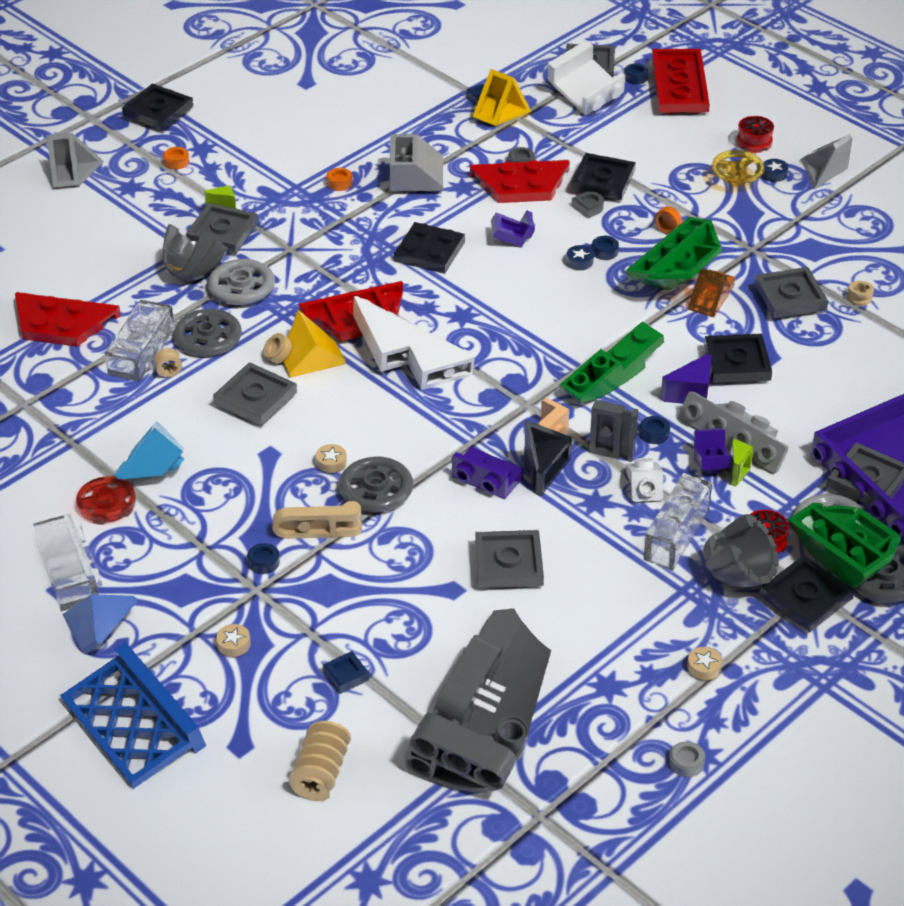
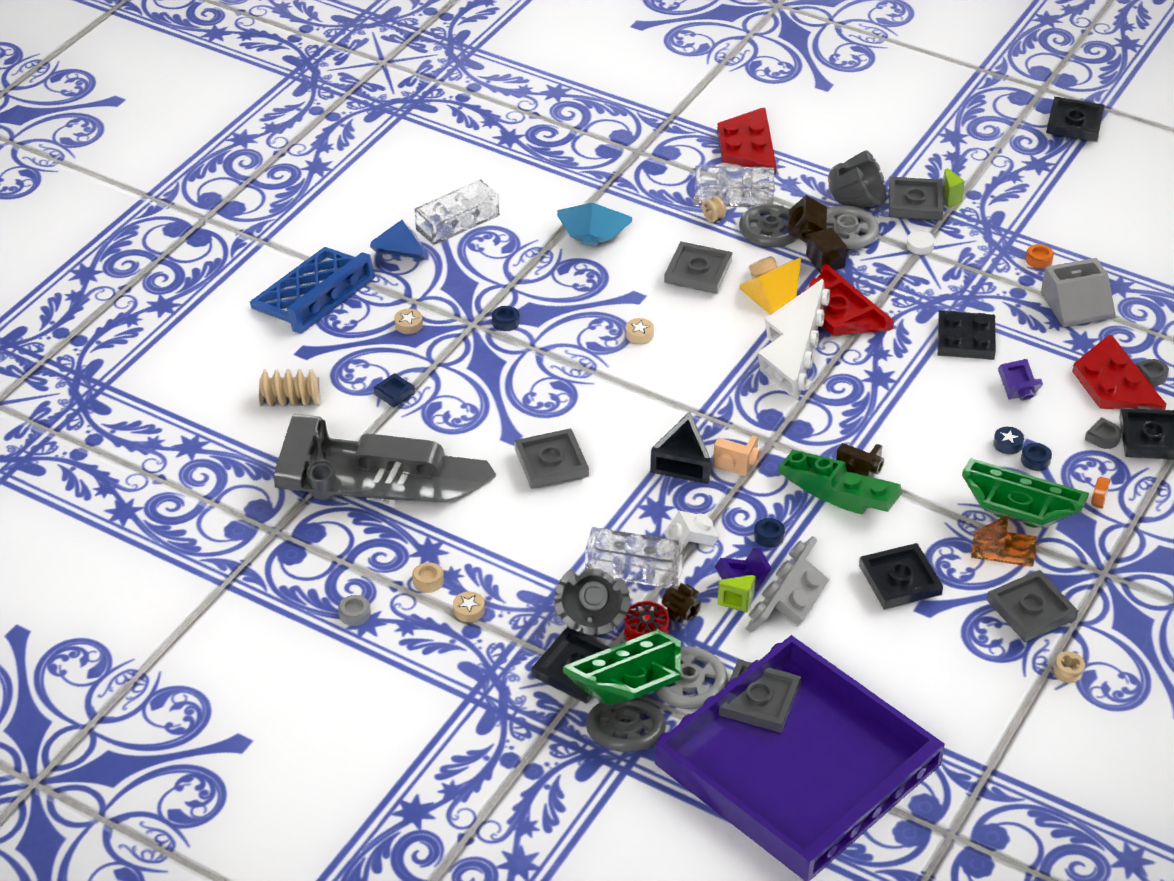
camera: 75 degrees right, 0 degrees up
light grey slope [47,133,104,188] -> none
clear red wheel [76,476,136,525] -> none
orange tile [163,147,190,170] -> none
tan plate [272,501,362,539] -> none
dark grey plate [339,456,413,512] -> none
dark purple bracket [452,447,524,500] -> none
dark grey plate [589,400,638,462] -> none
dark purple slope [661,354,711,404] -> none
none -> tan tile [412,562,444,593]
none -> dark brown gear [661,583,701,623]
none -> dark brown brick [788,195,827,243]
none -> dark brown brick [806,228,847,273]
none -> dark brown bracket [836,443,884,477]
none -> white tile [907,230,935,255]

